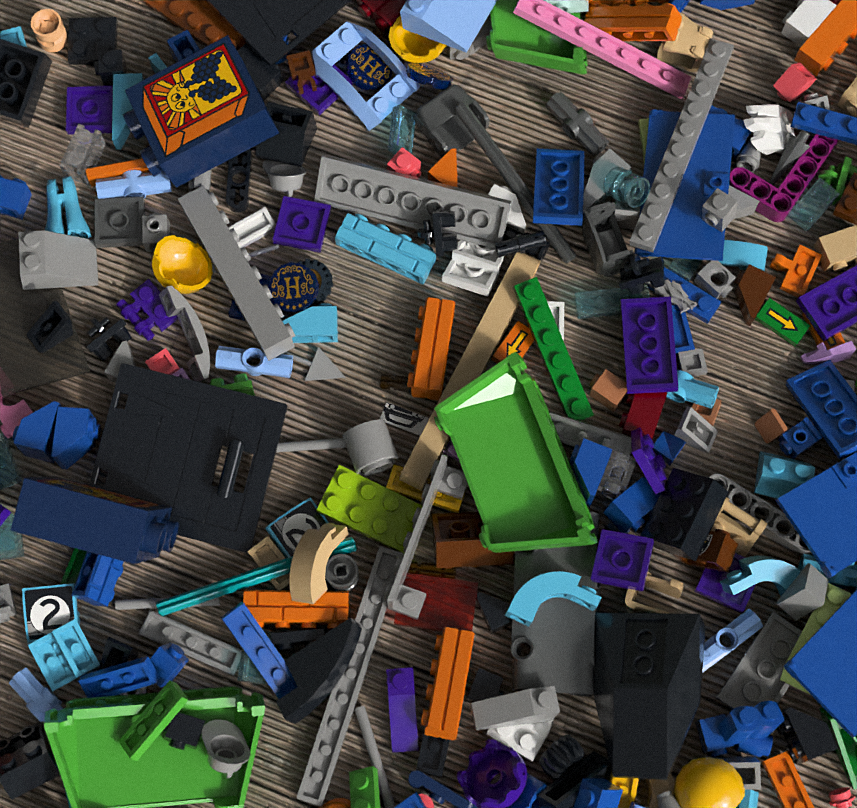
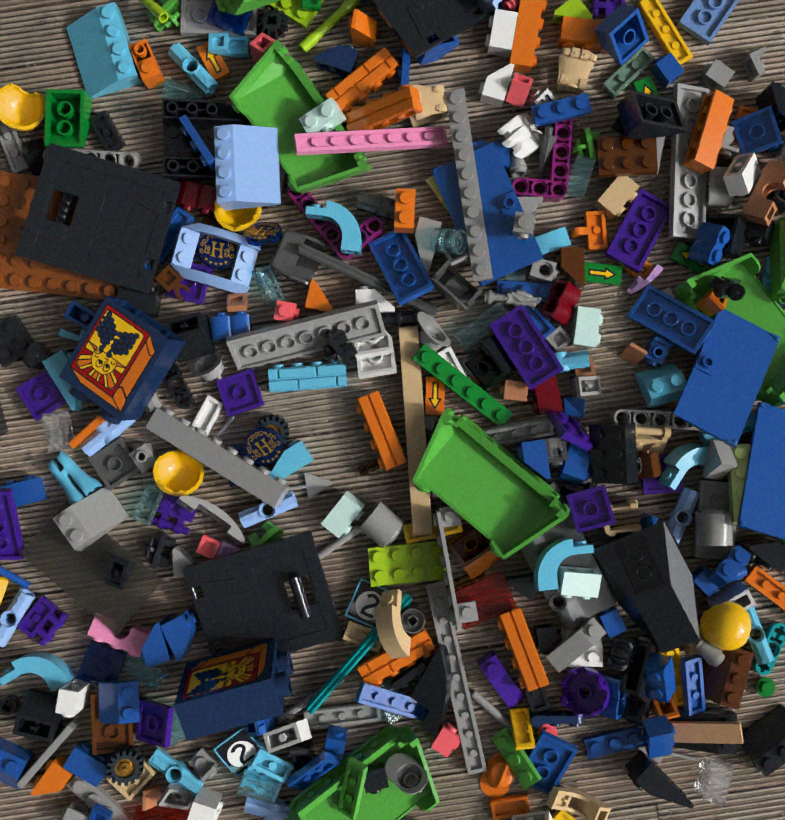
camera: 30 degrees left, 15 degrees up
sticker [380,402,429,436] -> none
black pin [495,230,546,258] -> none
black hips [618,254,665,295] -> none
none -> clear light blue slope [132,482,165,526]
none -> blue plate [159,207,195,265]
none -> blue brick [210,311,252,341]
none -> nougat plate [227,293,248,312]
none -> clear light blue slope [237,769,281,804]
none -> white brick [263,719,312,754]
none -> magenta beam [287,186,383,261]
none -> medium azure arch [305,201,362,256]
none -> light aqua brick [321,491,365,538]
none -> orange brick [394,188,416,234]
none -> light grey piece [417,311,451,352]
none -> coral brick [430,721,460,758]
none -> black slope [459,335,515,391]
none -> white slope [478,63,515,108]
none -> yellow plate [509,707,535,750]
none -> dark red brick [542,279,581,325]
none -> light aqua brick [555,566,602,599]
none -> light aqua brick [570,306,603,349]
none -> blue brick [596,606,627,638]
none -> light grey piece [695,509,733,546]

